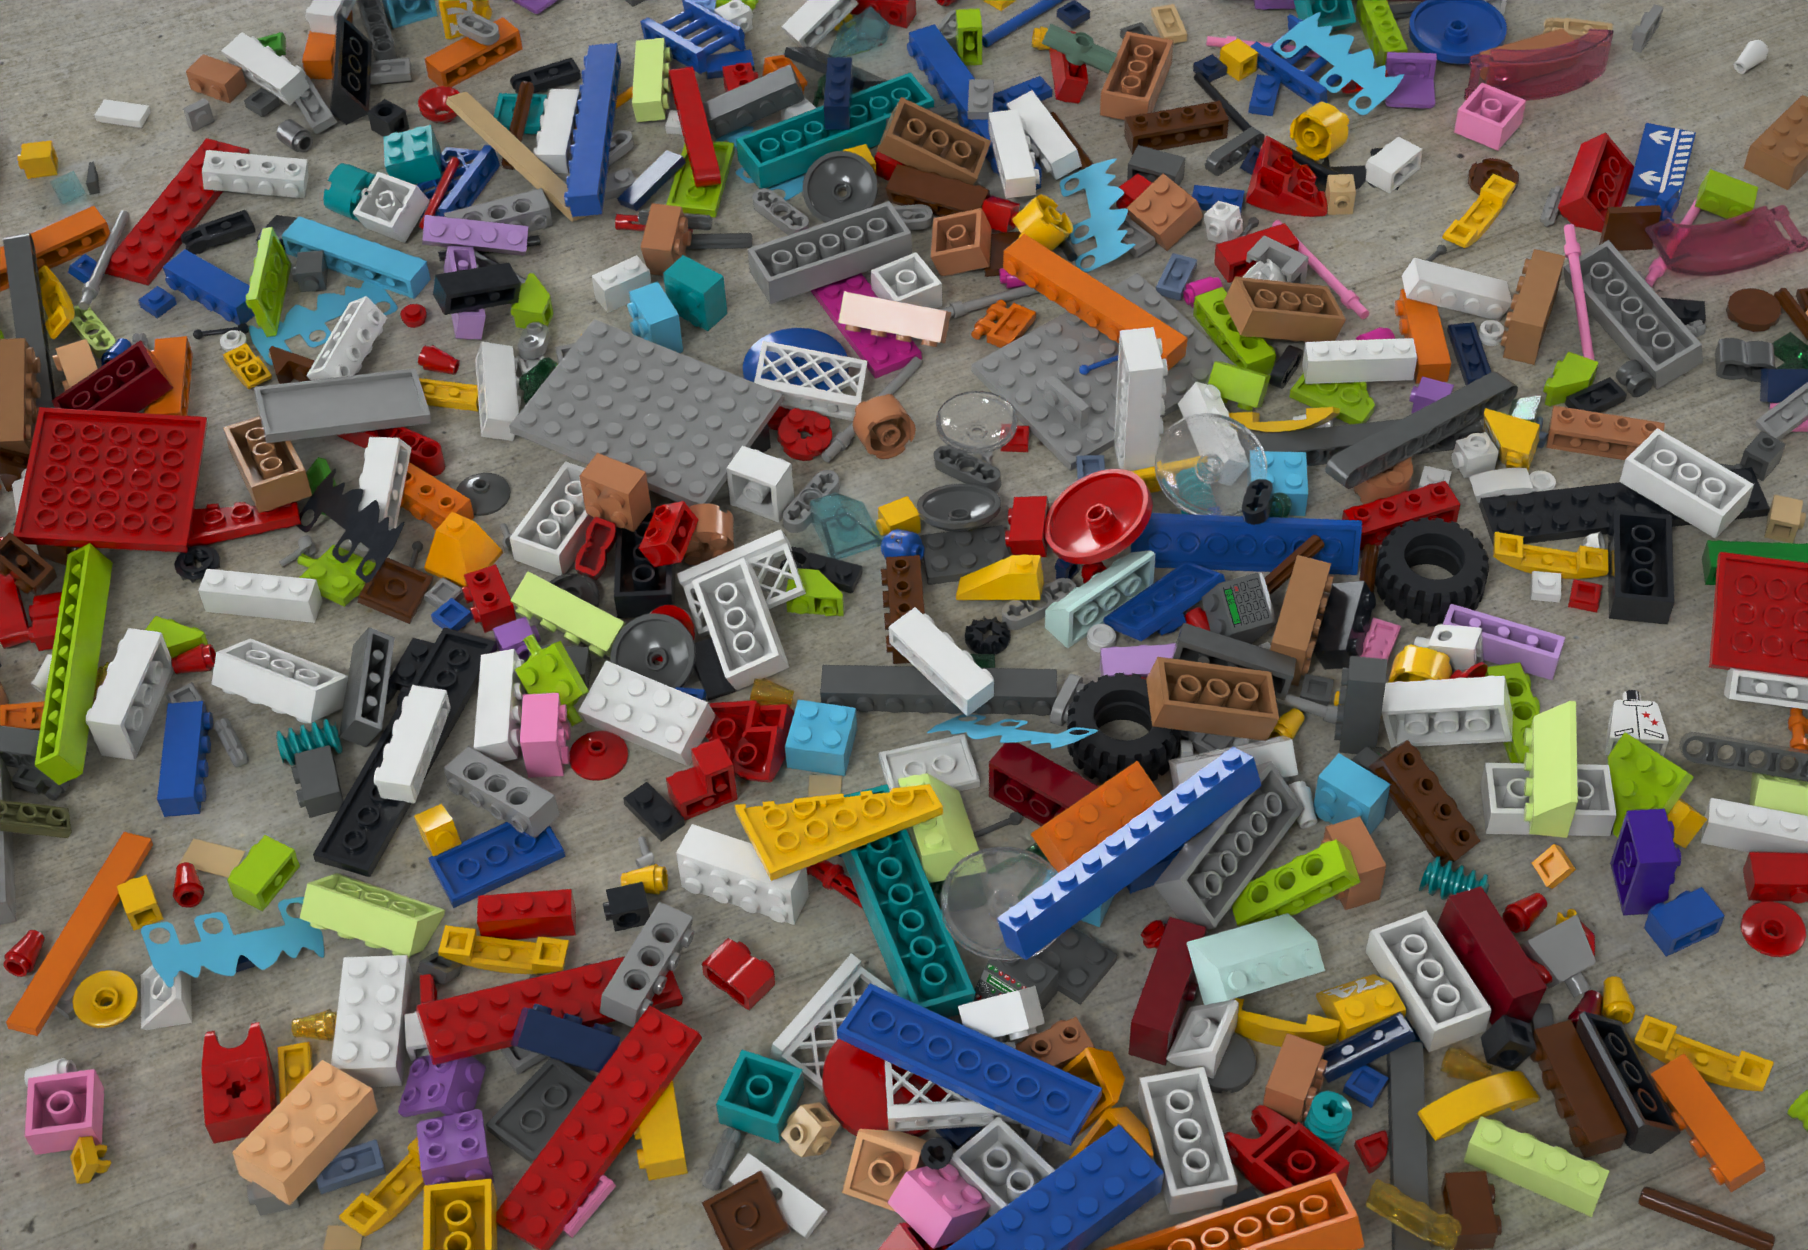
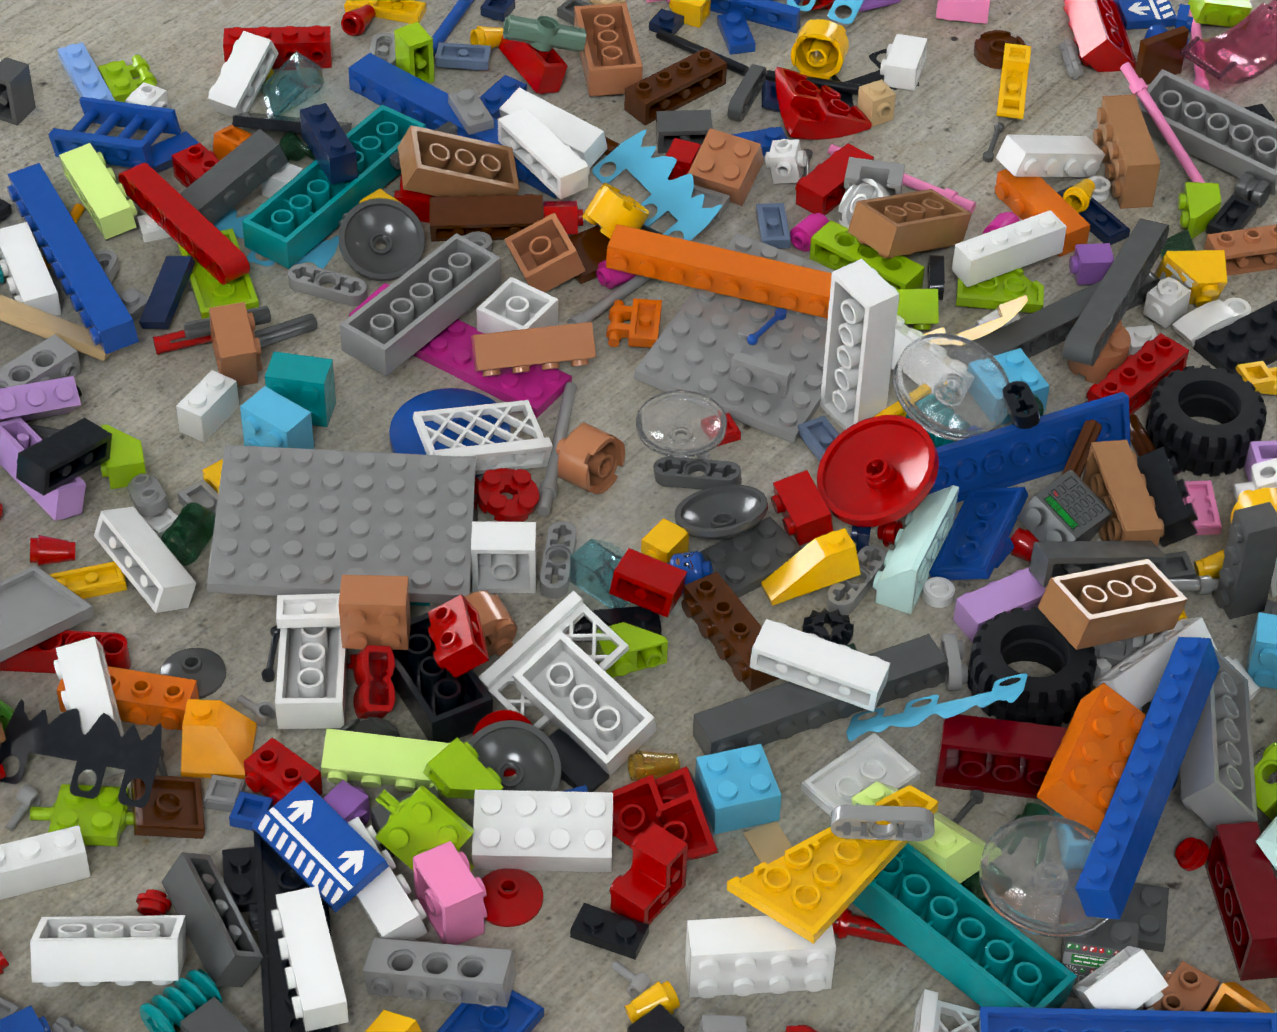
camera: 30 degrees left, 5 degrees down
none -> red plate [136,889,172,916]
none -> blue tile [251,780,389,913]
none -> white plate [276,593,340,628]
none -> lime slope [423,737,504,799]
none -> sand blue plate [435,42,491,71]
none -> red brick [609,548,687,618]
none -> light grey beam [831,804,935,841]
none -> yellow cone [1063,179,1095,212]

